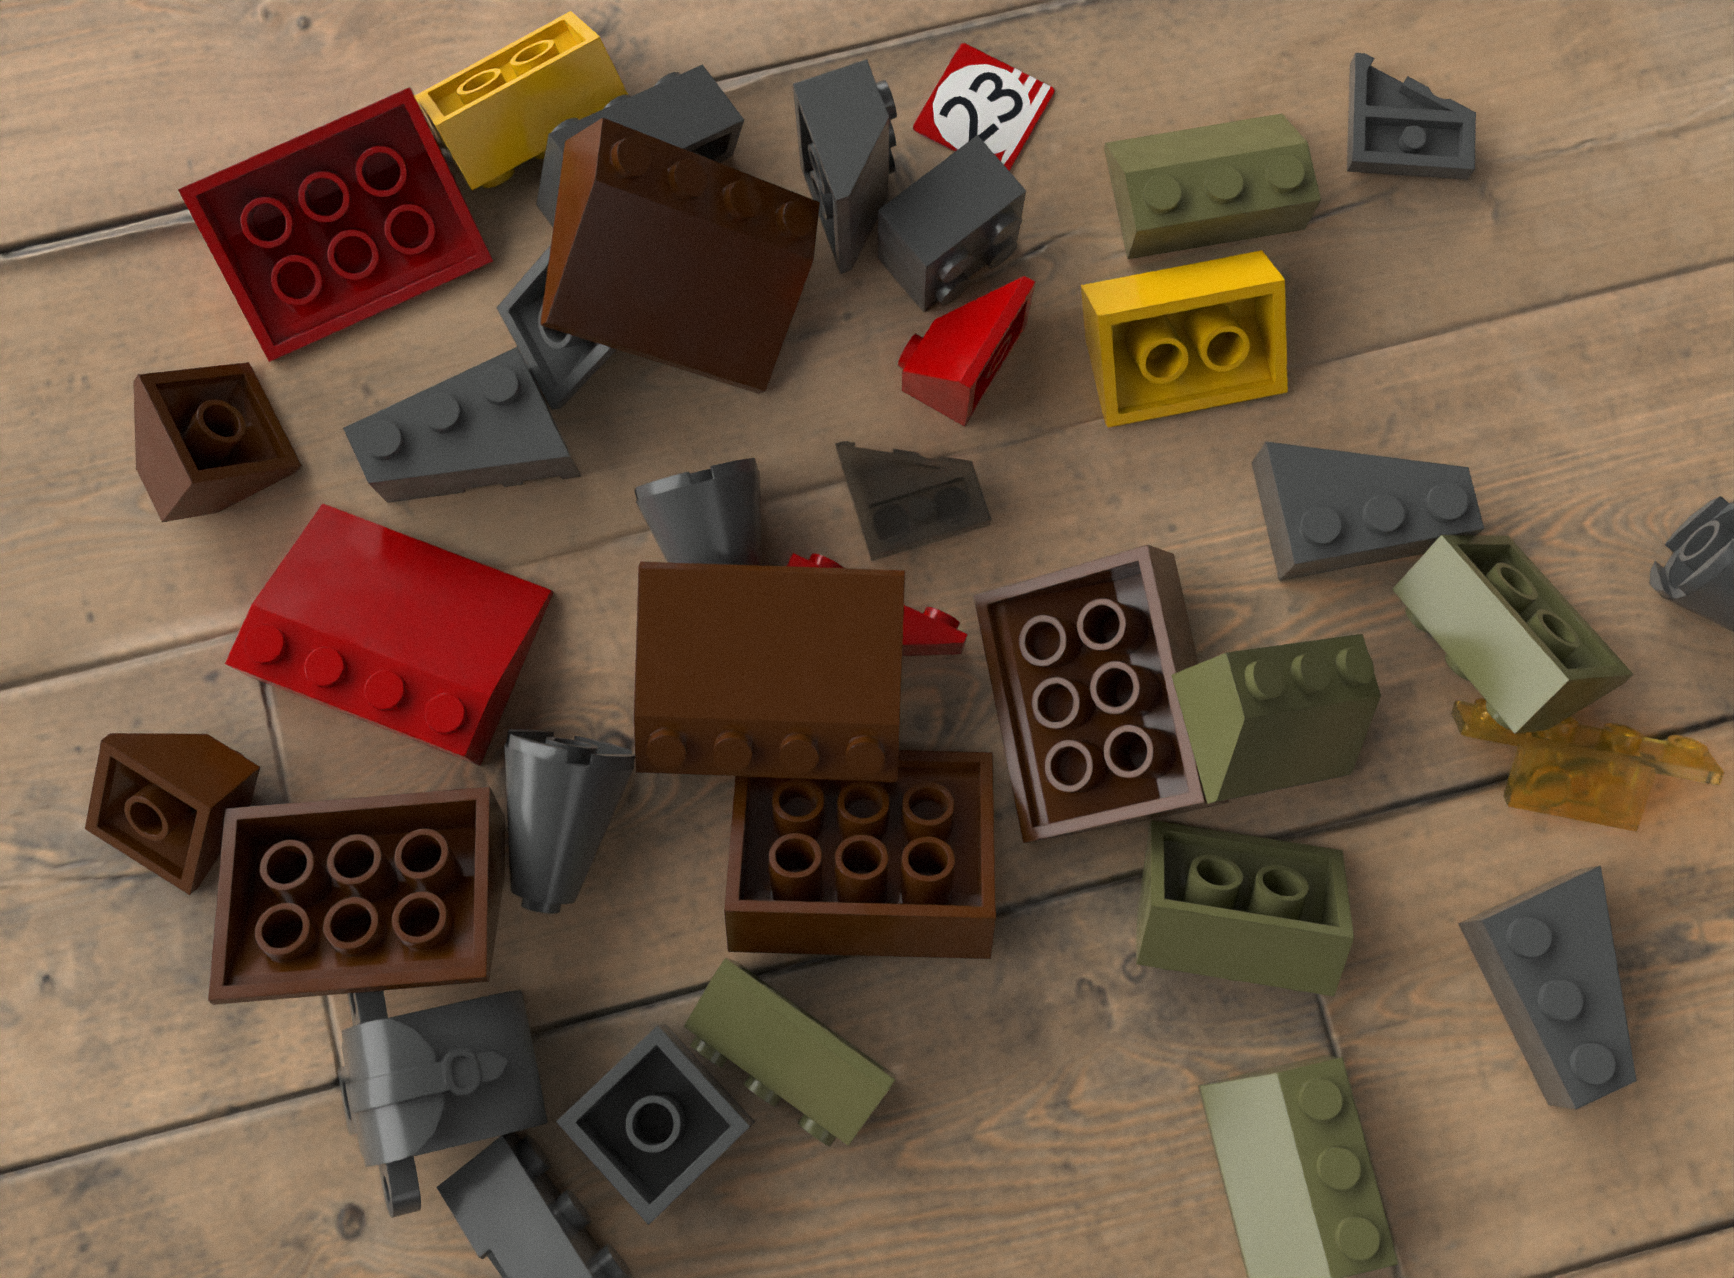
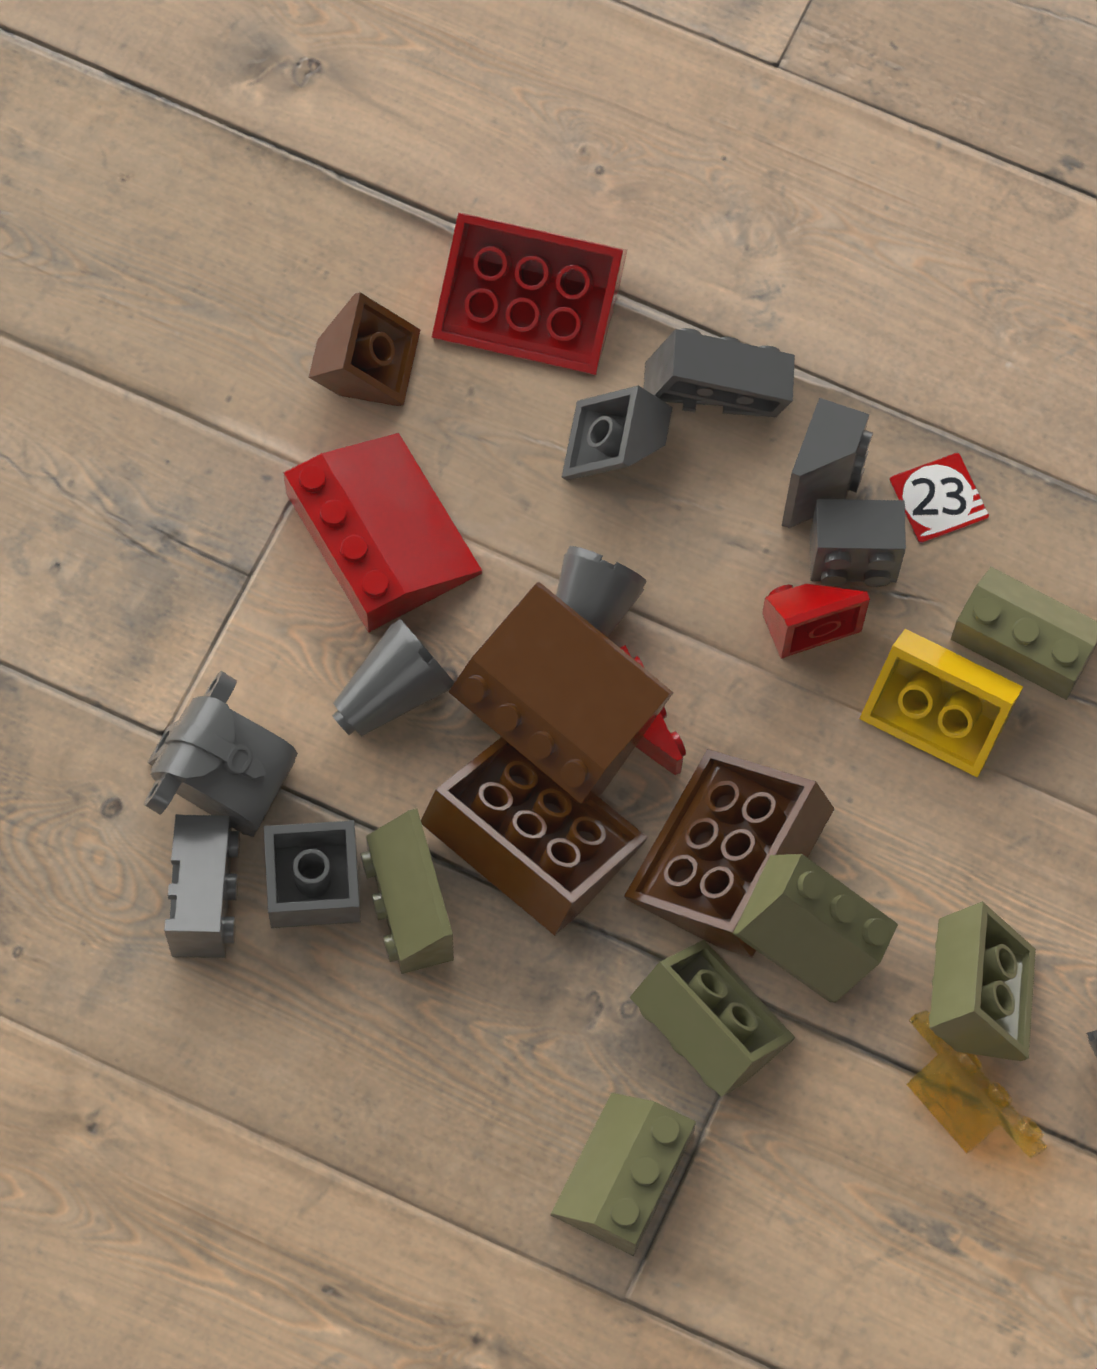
camera: 35 degrees right, 10 degrees down
reddish brown slope [85,733,260,895] -> none
reddish brown slope [208,787,505,1005] -> none
dark grey wedge [343,347,581,503] -> none
yellow slope [415,11,628,190] -> none
reddish brown slope [540,118,820,394] -> none
clear smoke wing [835,441,991,561] -> none
dark grey wedge [1251,442,1484,581] -> none
dark grey wedge [1458,865,1637,1109] -> none

